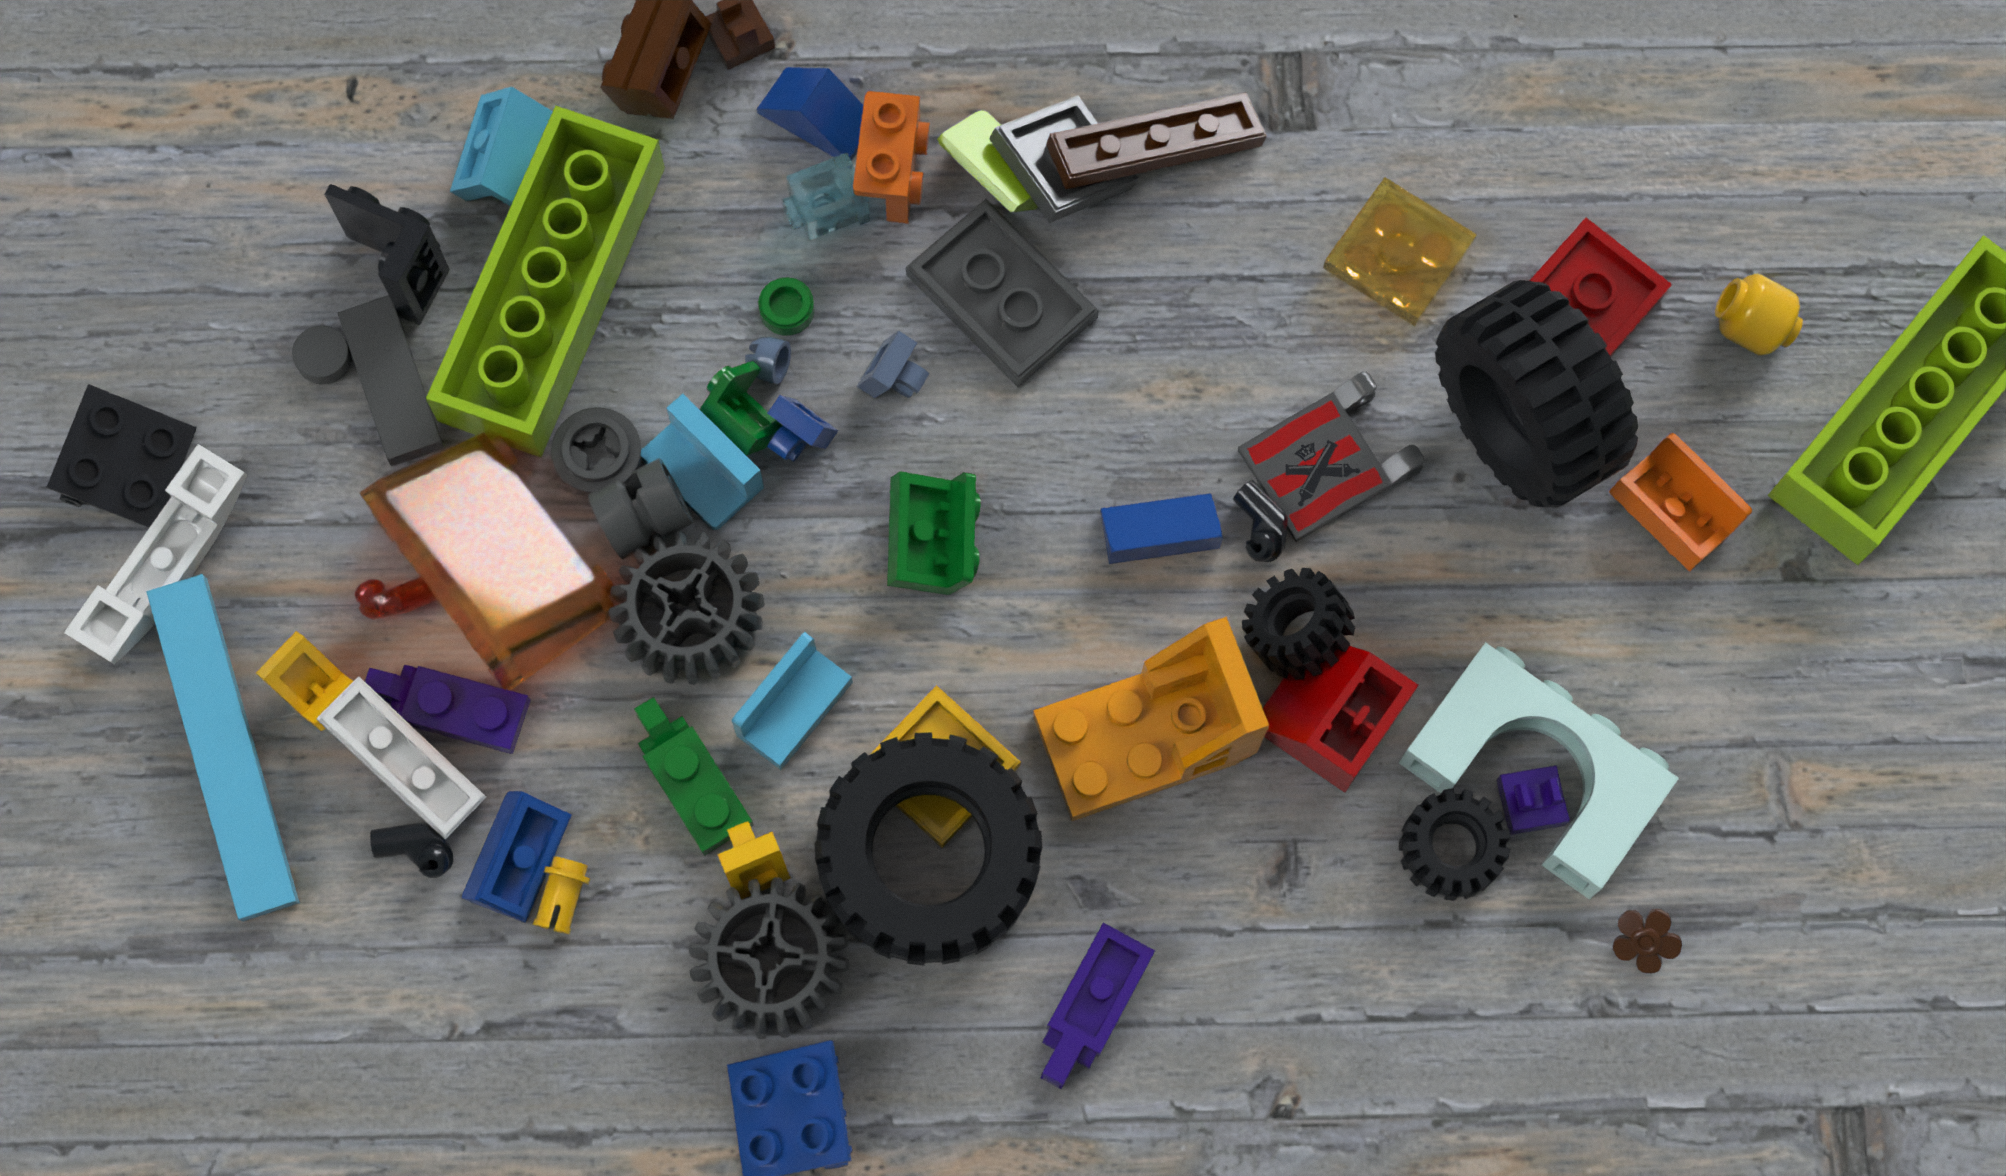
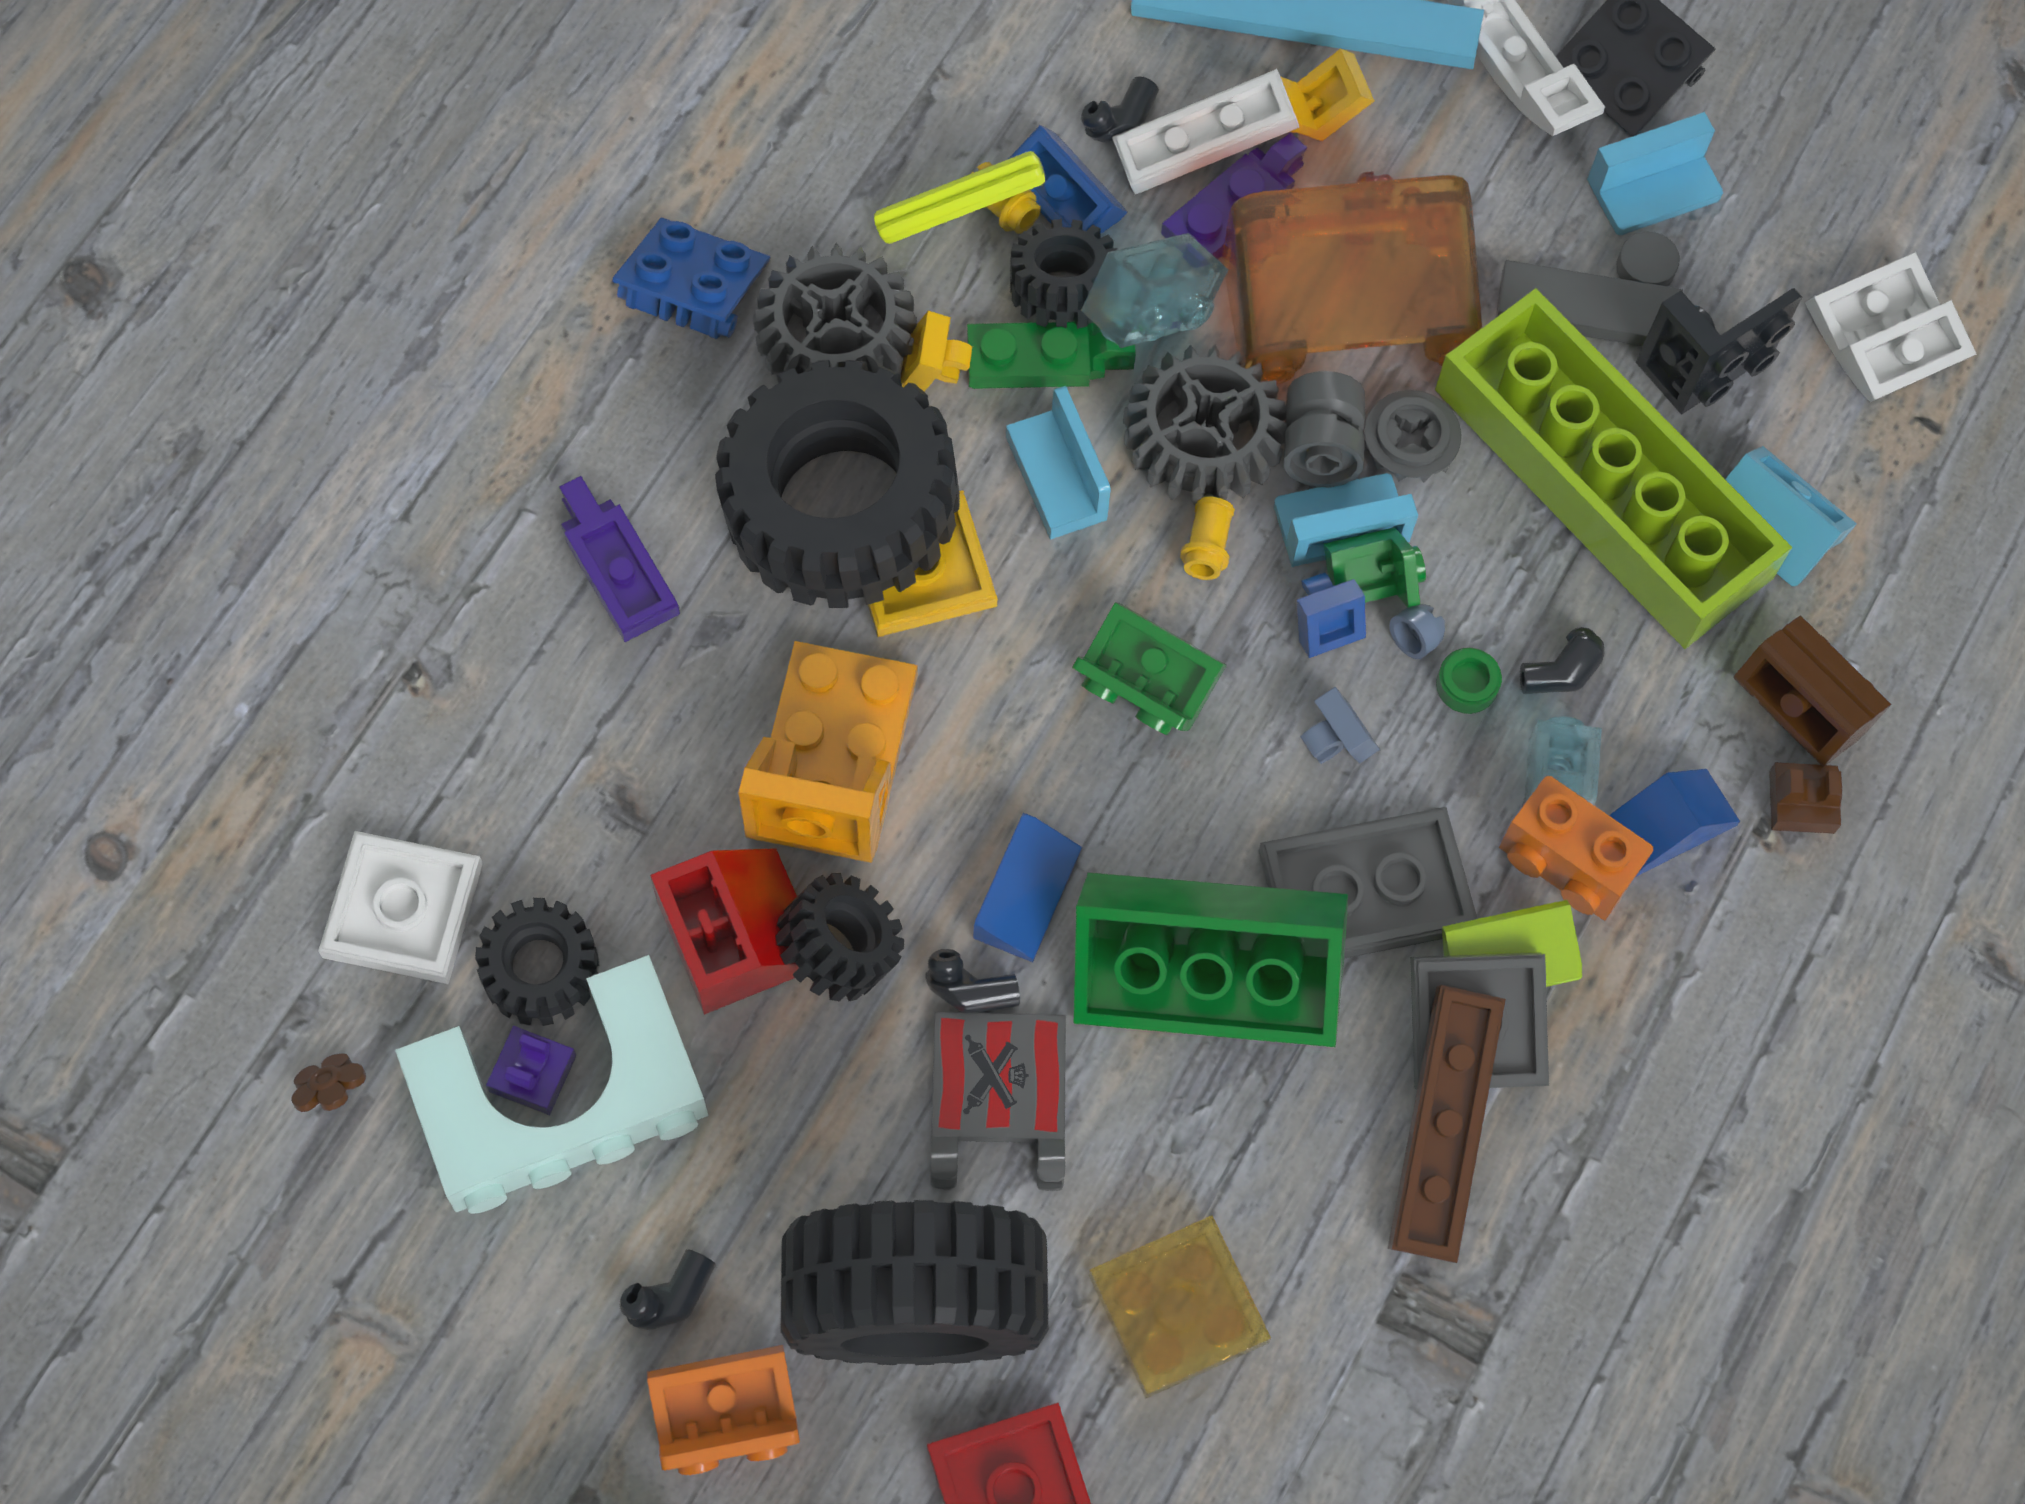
camera: 120 degrees right, 5 degrees down
none -> white tile [318,831,483,984]
none -> black arm [620,1249,716,1330]
none -> neon yellow axle [874,151,1045,244]
none -> black tyre [1010,219,1119,329]
none -> green slope [1073,872,1348,1047]
none -> clear light blue brick [1081,233,1228,348]
none -> yellow pin [1180,497,1235,580]
none -> black arm [1520,627,1604,694]
none -> medium azure panel [1587,112,1723,235]
none -> white slope [1805,252,1976,402]

